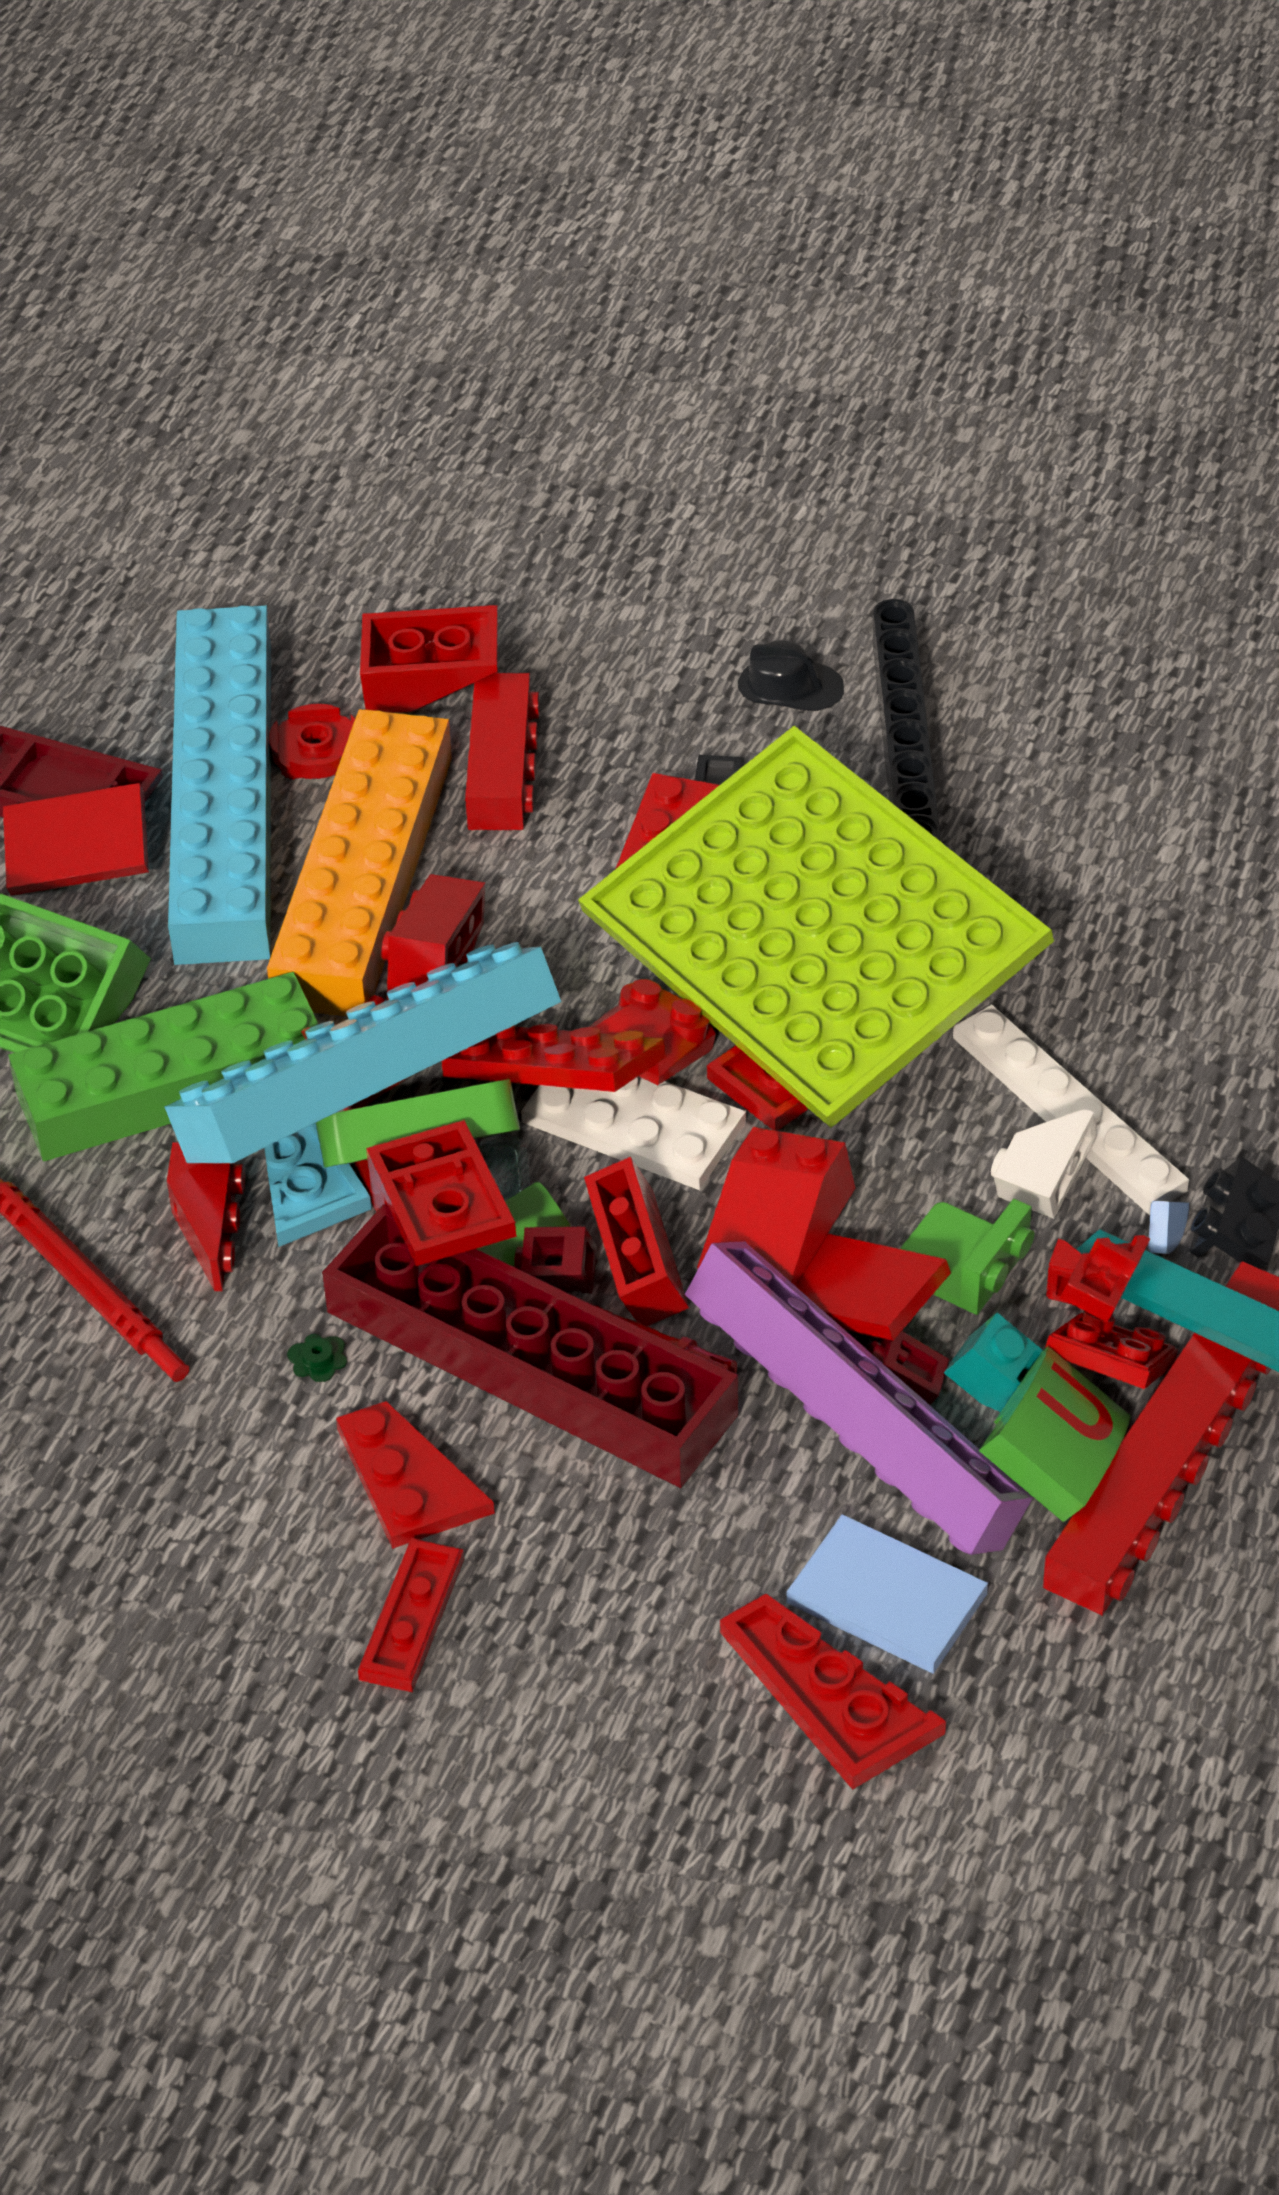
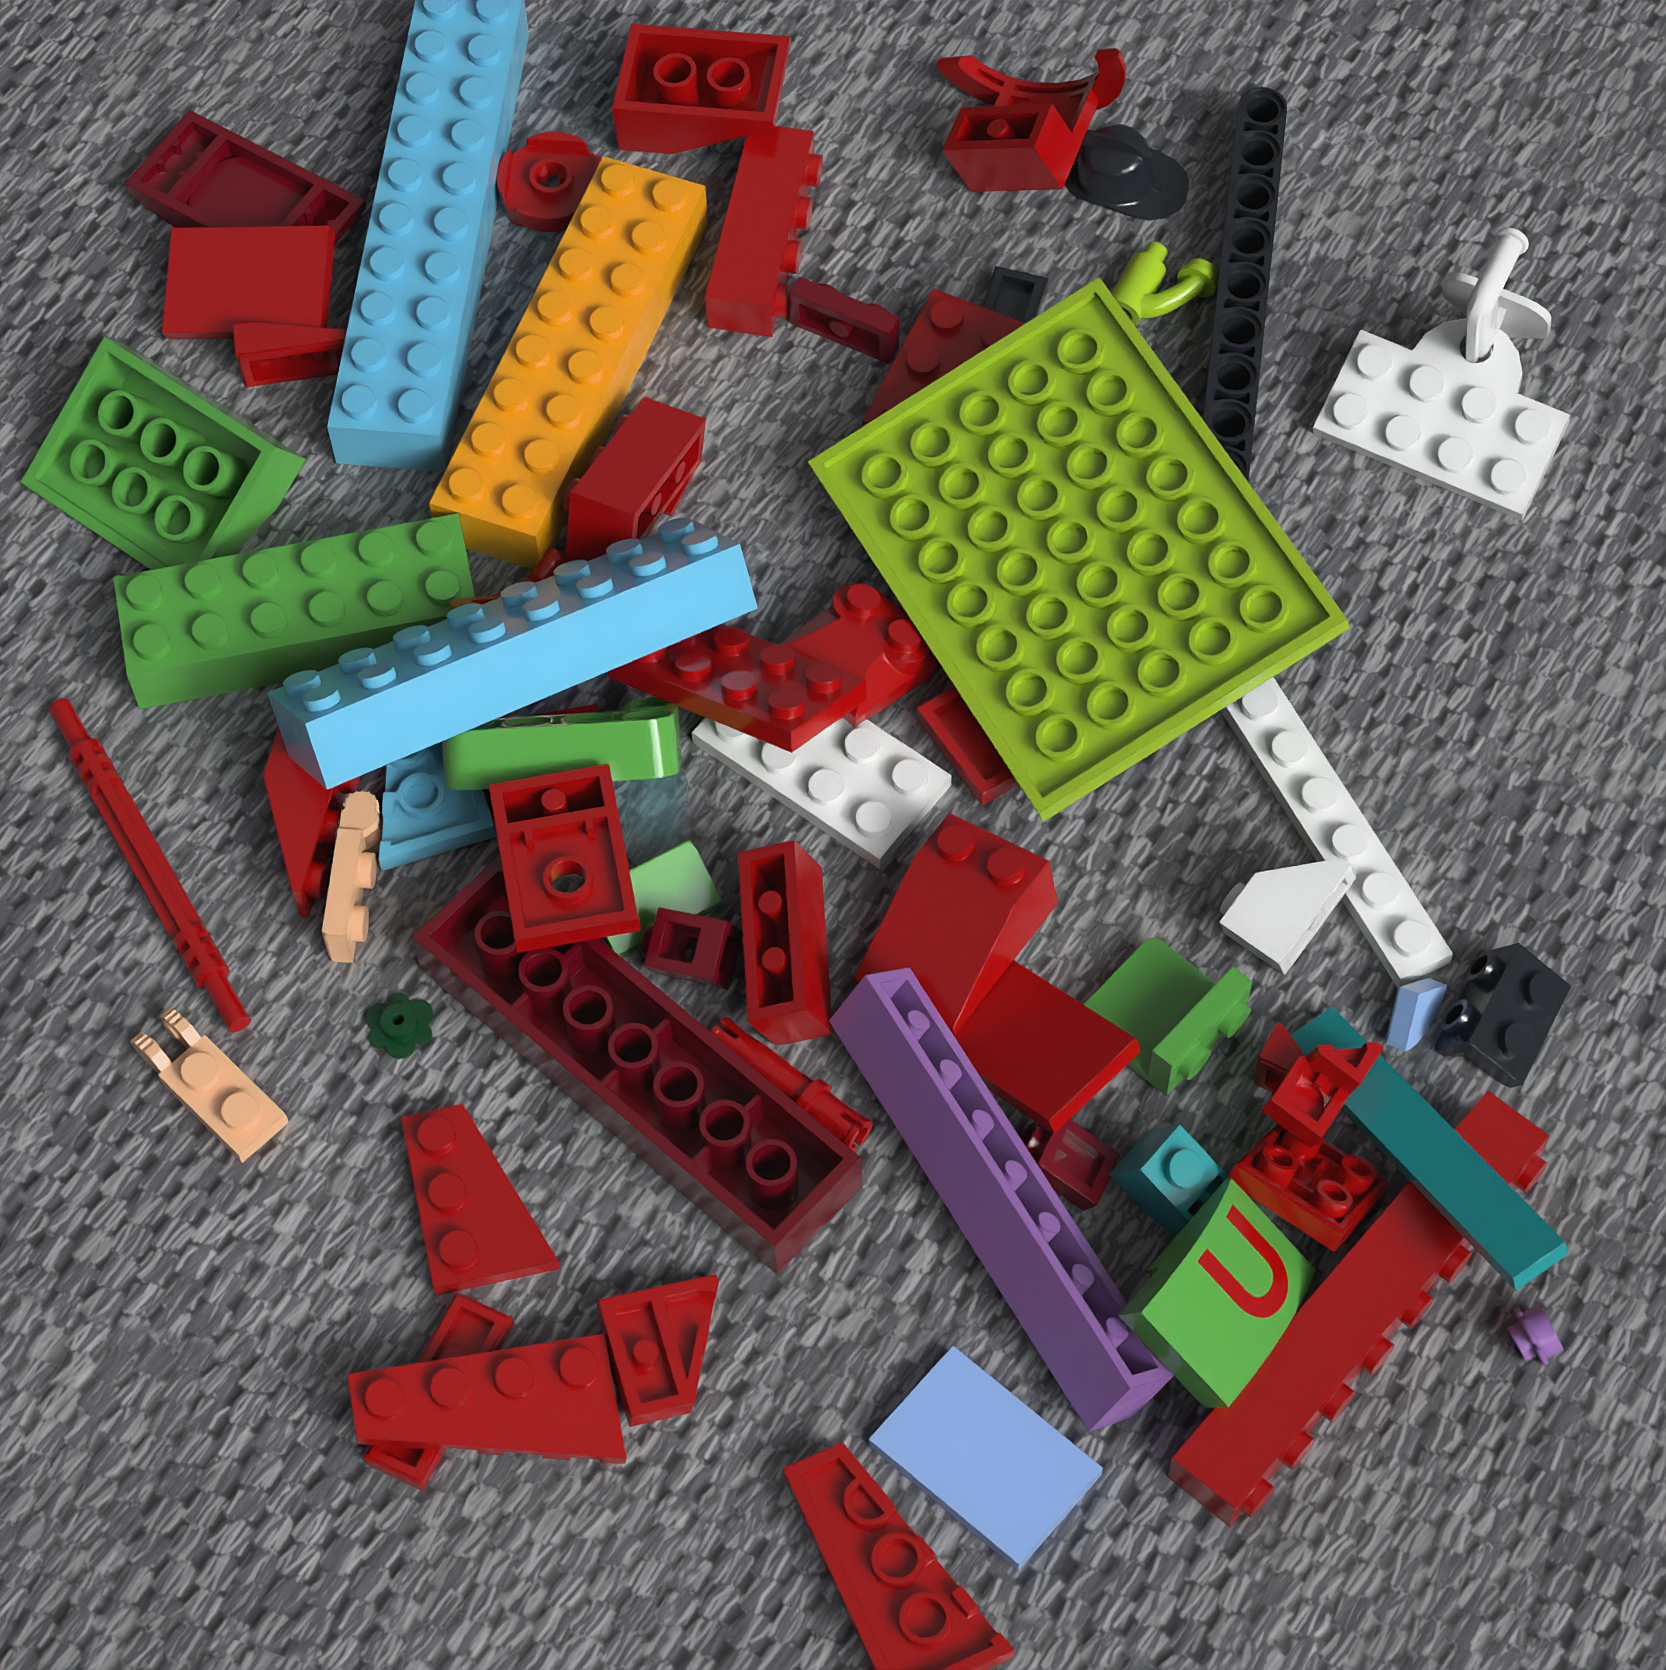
camera: 10 degrees right, 15 degrees up
none -> light nougat hinge [130,1007,289,1163]
none -> red slope [233,322,347,387]
none -> light nougat hinge [322,790,383,963]
none -> red wing [347,1333,627,1464]
none -> red wing [596,1274,719,1427]
none -> dark red plate [789,276,899,364]
none -> red piece [936,48,1126,192]
none -> lime plant [1111,241,1219,326]
none -> white plate [1313,227,1570,520]

